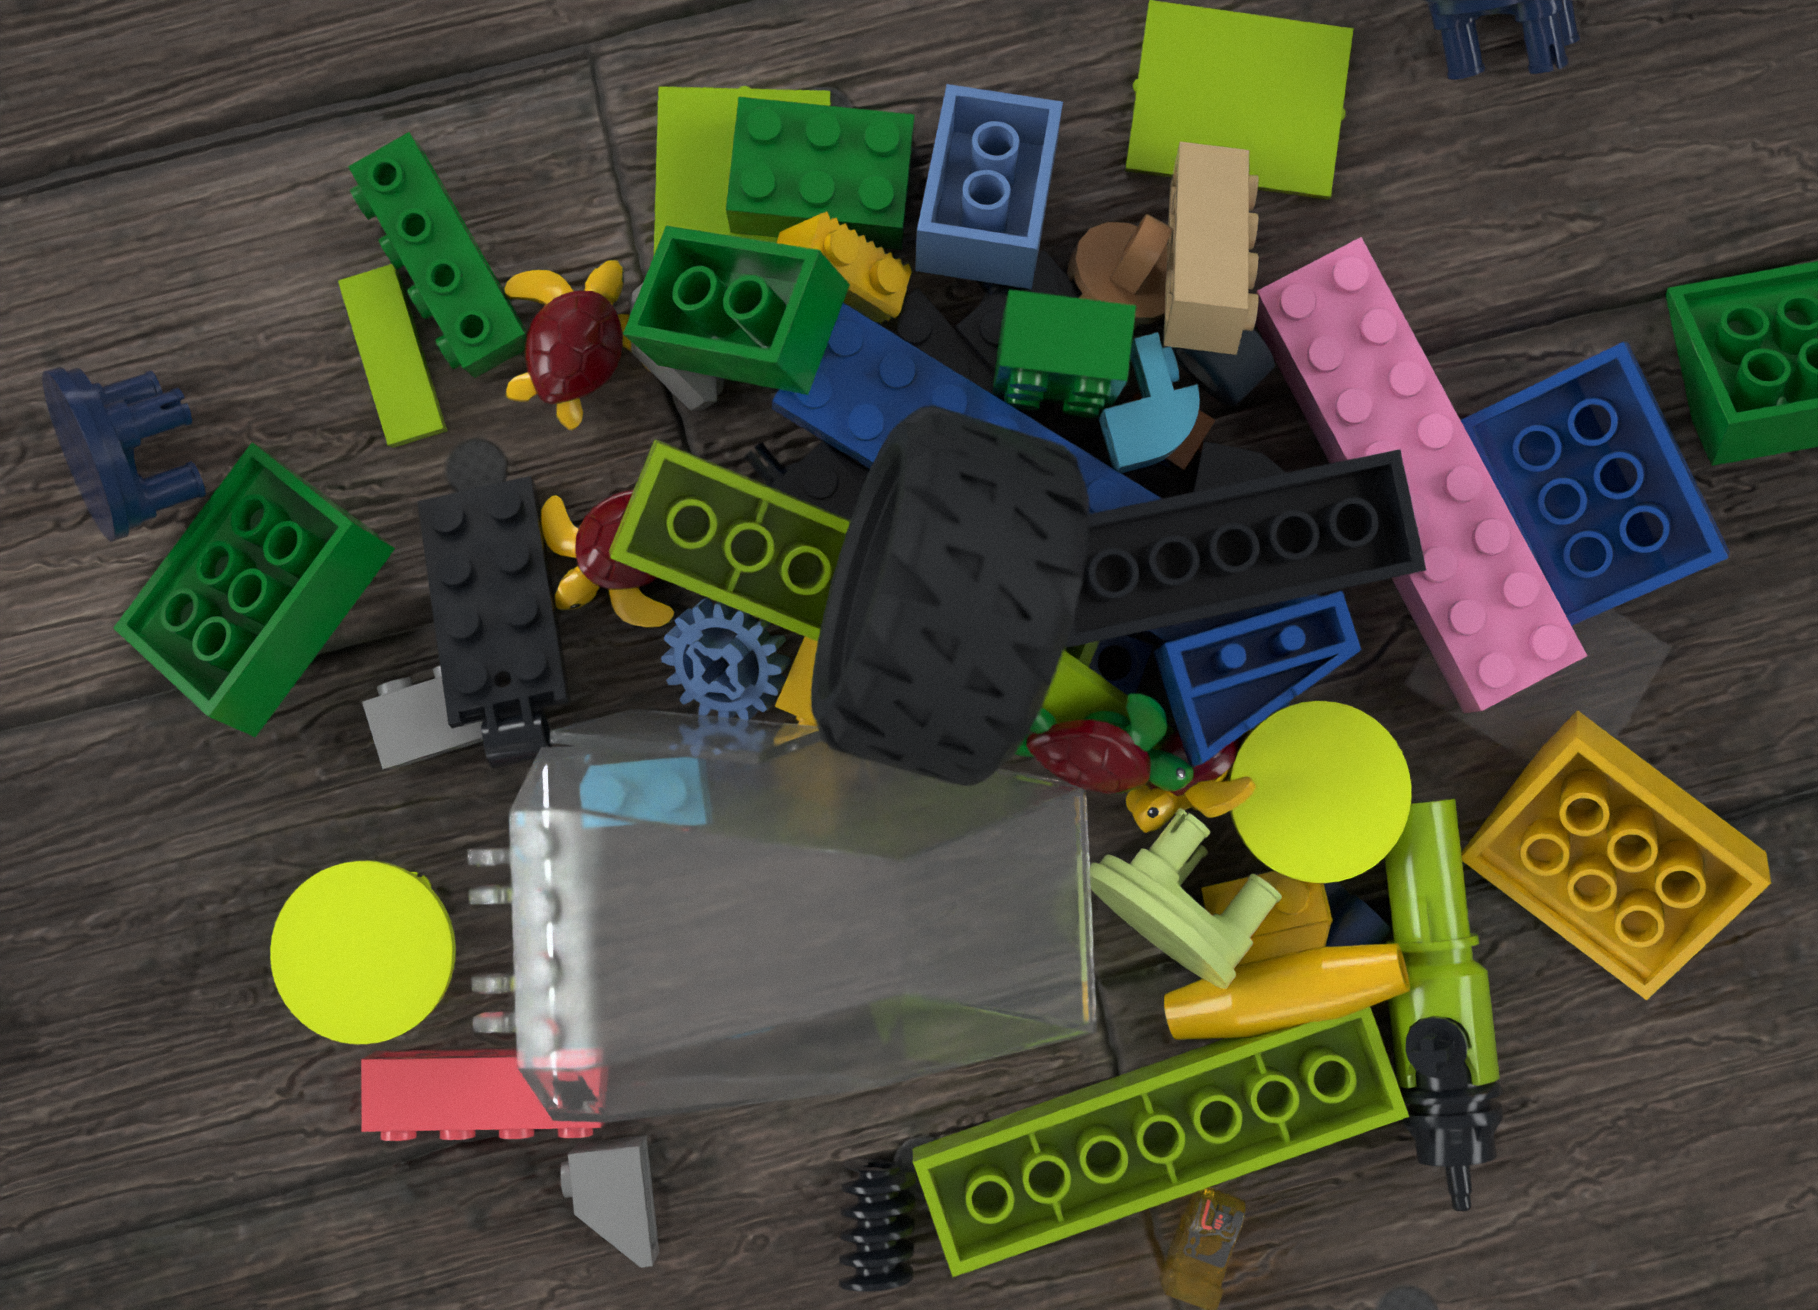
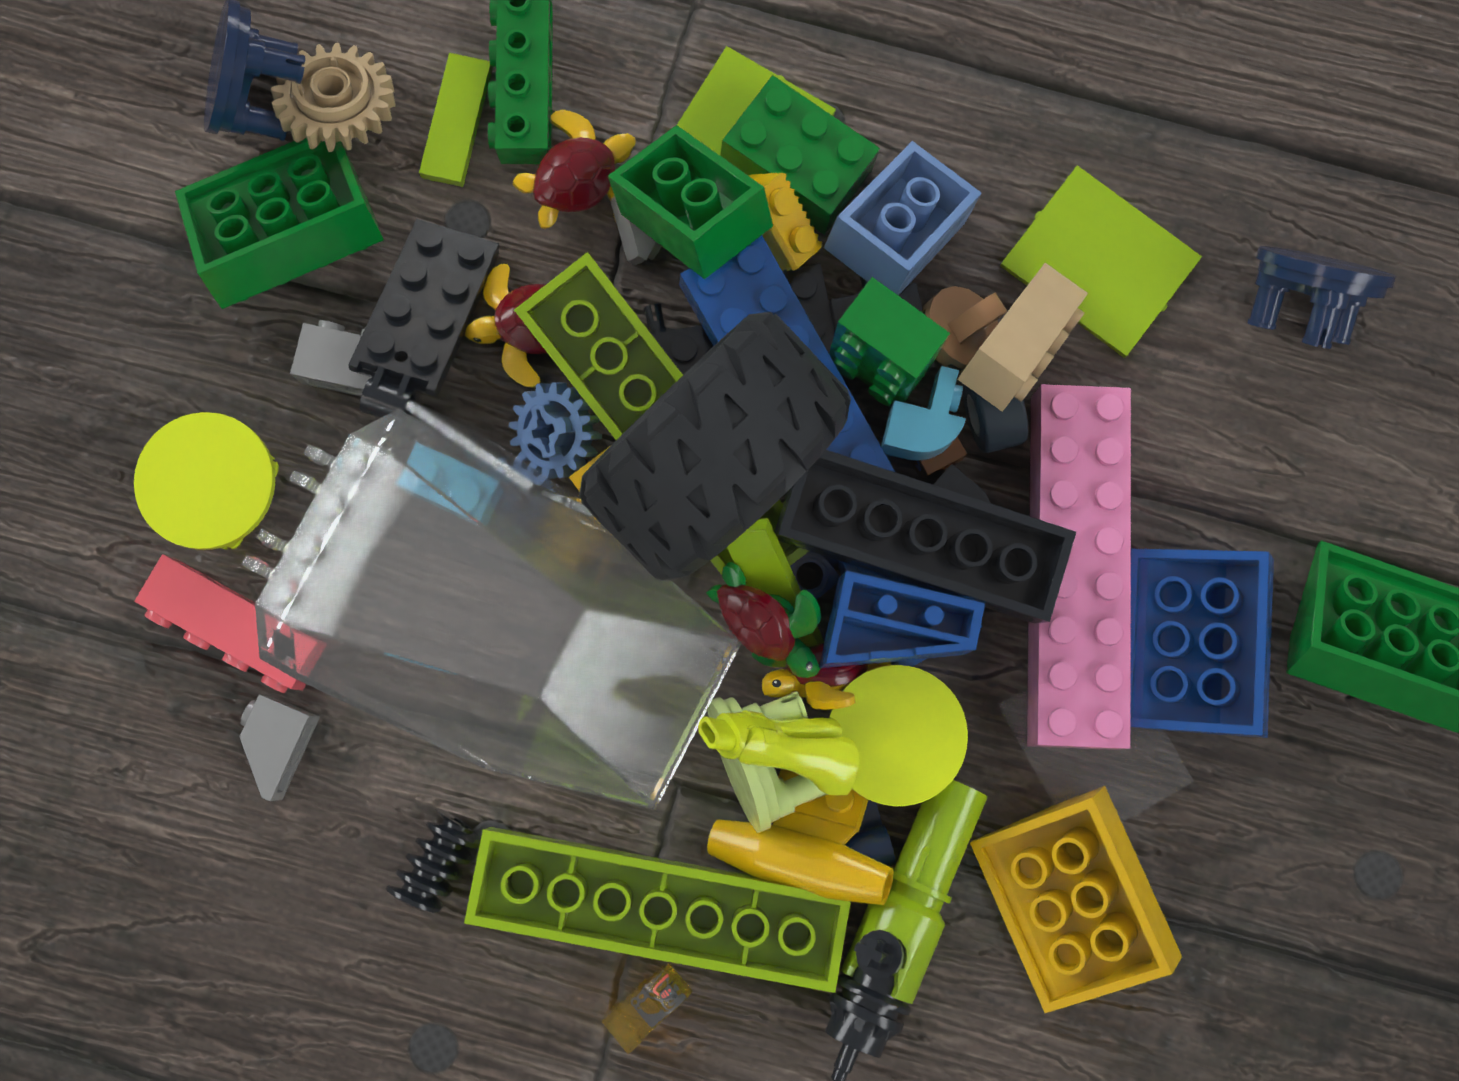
camera: 25 degrees right, 5 degrees down
none -> tan gear [271,43,396,152]
none -> neon yellow piece [698,710,860,795]

